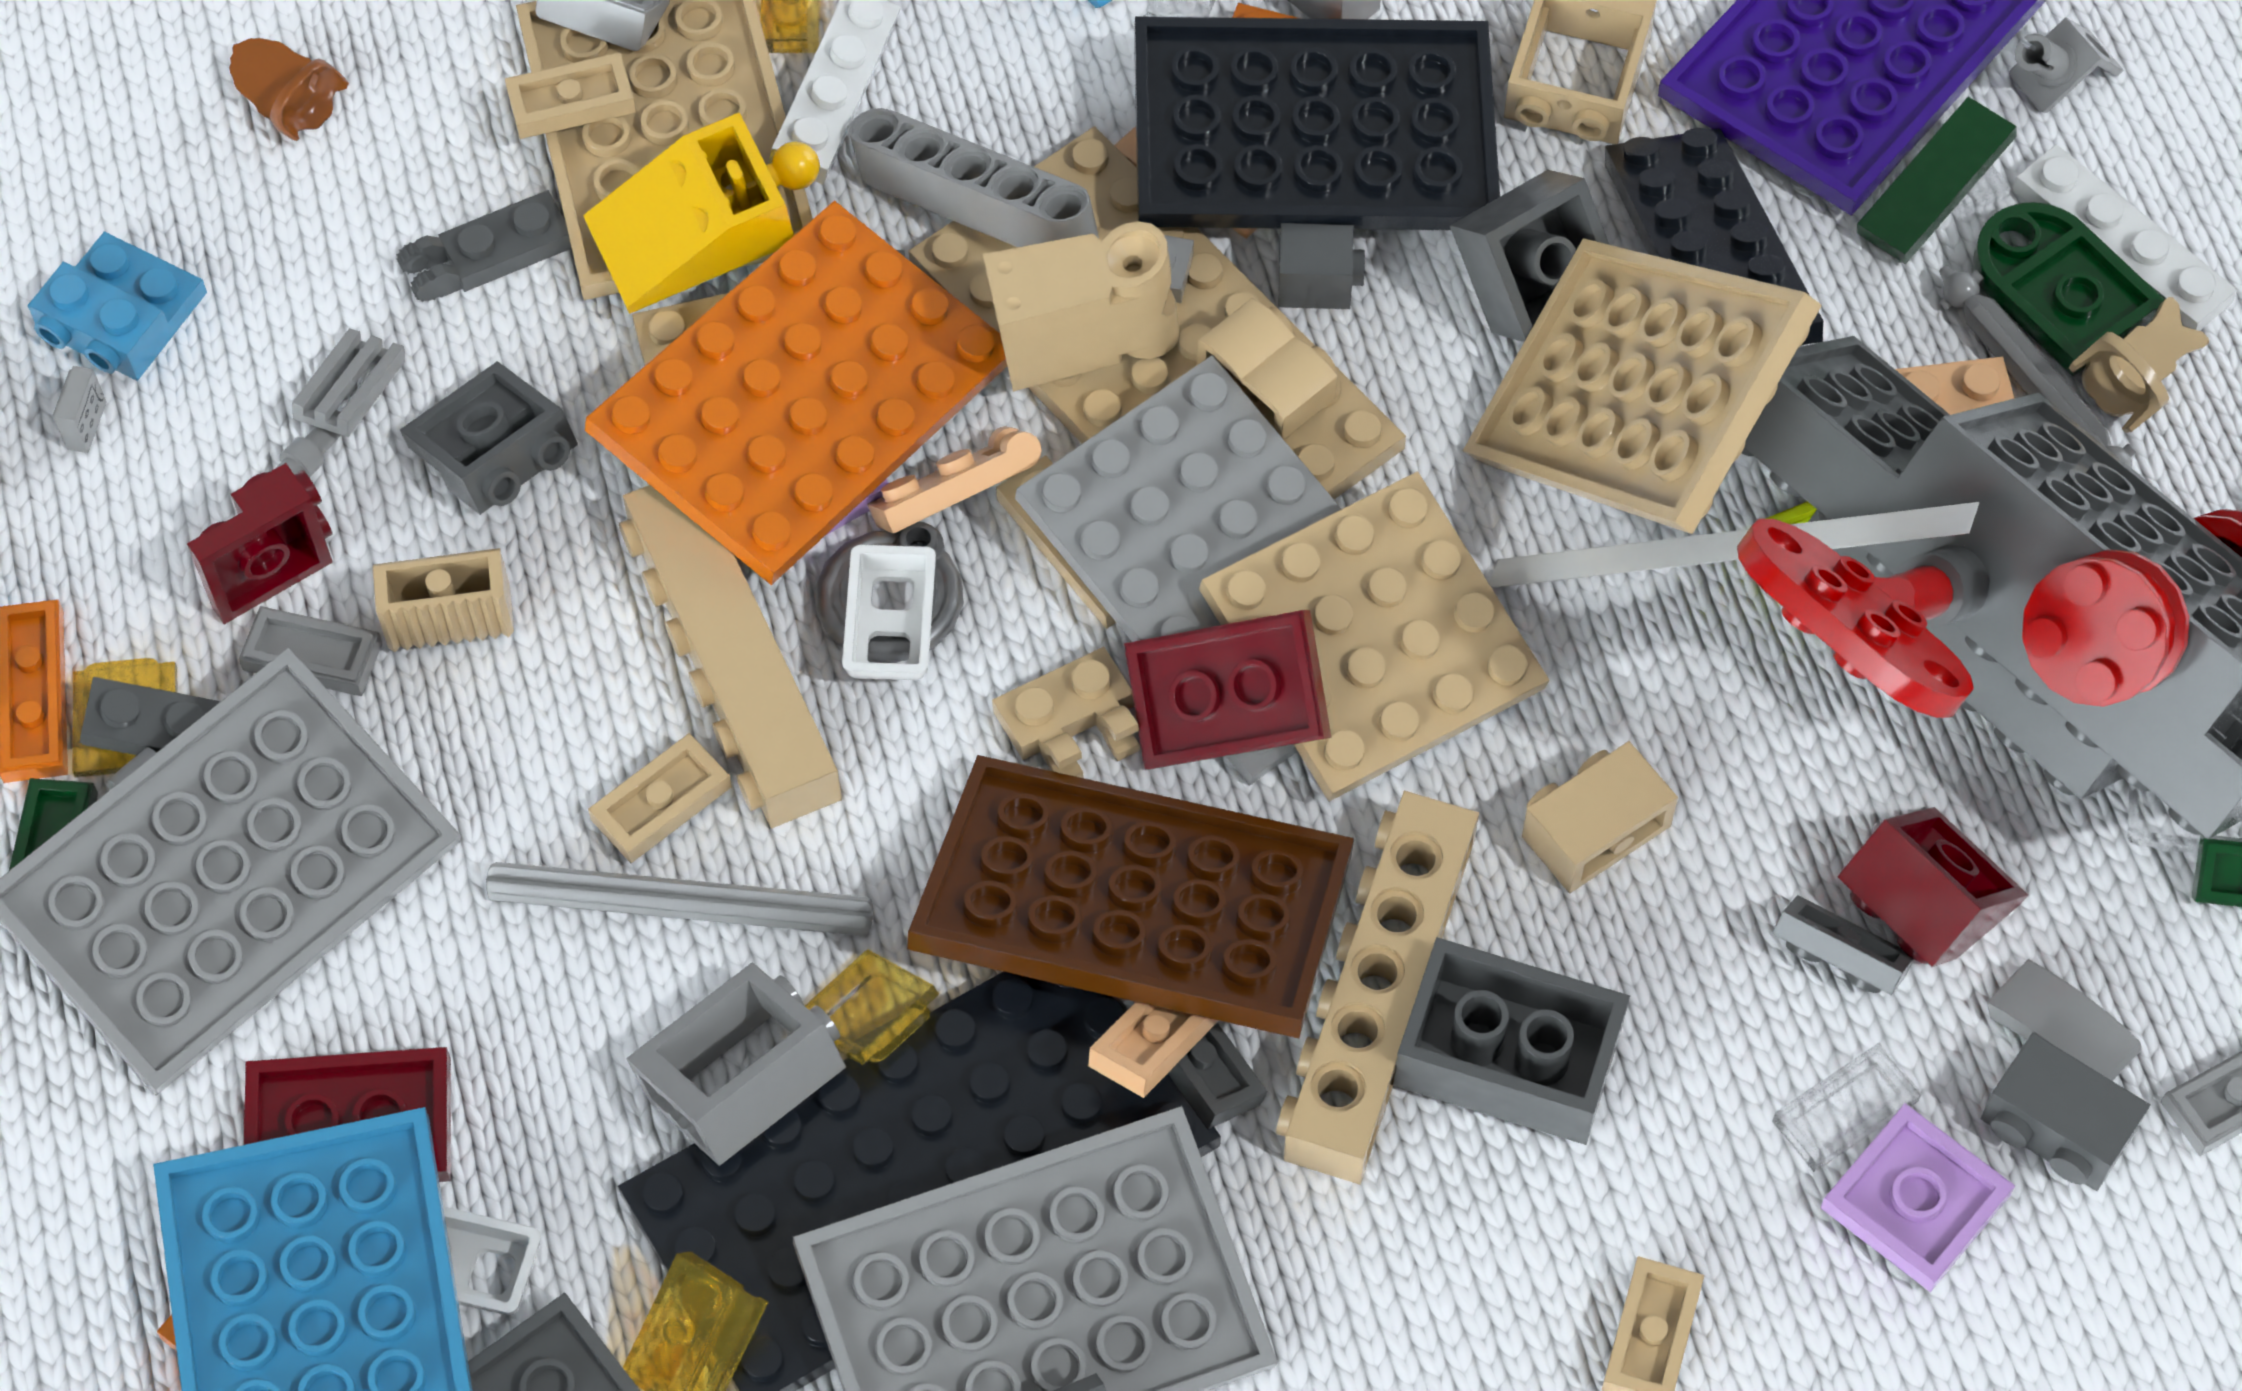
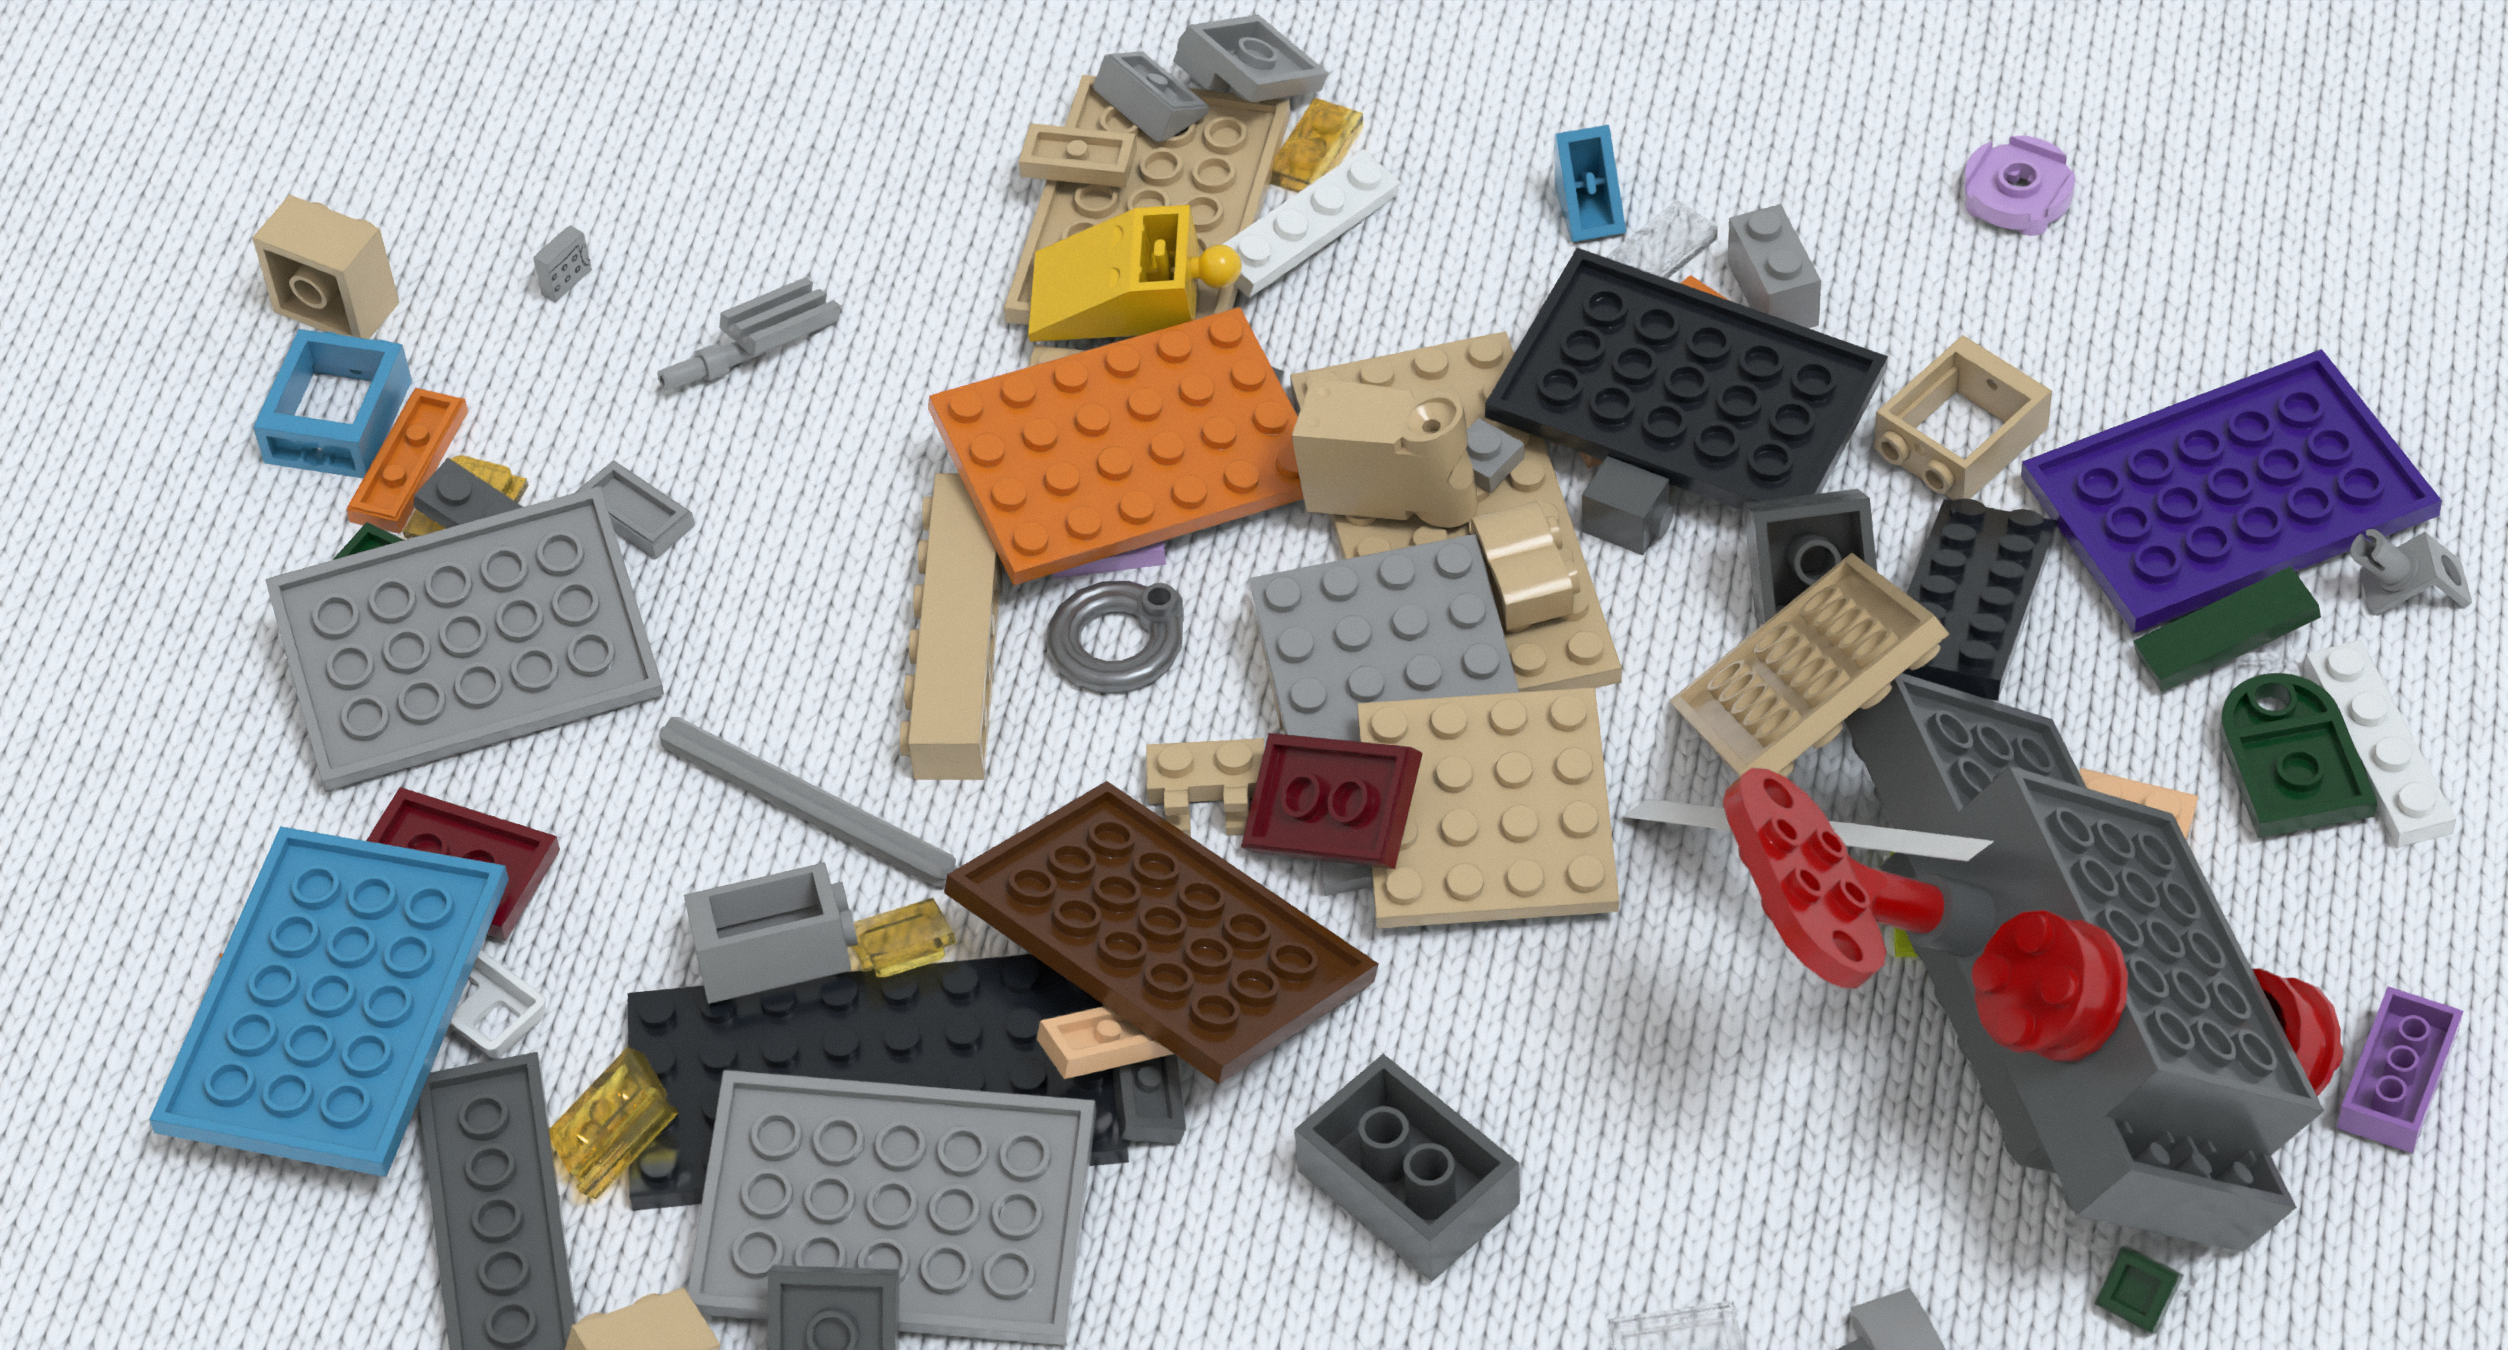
camera: 30 degrees right, 10 degrees down
dark azure plate [27,231,207,381] -> none
dark red plate [187,463,333,624] -> none
dark orange piece [229,38,349,141] -> none
tan brick [373,548,514,652] -> none
dark grey hinge [396,190,572,302] -> none
dark grey plate [400,361,578,515] -> none
tan plate [588,733,732,863] -> none
white piece [842,545,936,680] -> none
light grey beam [849,108,1099,247] -> none
light nougat plate [867,426,1042,534] -> none
tan brick [1276,790,1479,1185] -> none
tan brick [1522,741,1678,894] -> none
plate [1772,895,1914,995] -> none
dark red slope [1837,807,2029,967] -> none
light grey wheel [1939,266,2136,468] -> none
tan hair [2069,297,2209,433] -> none

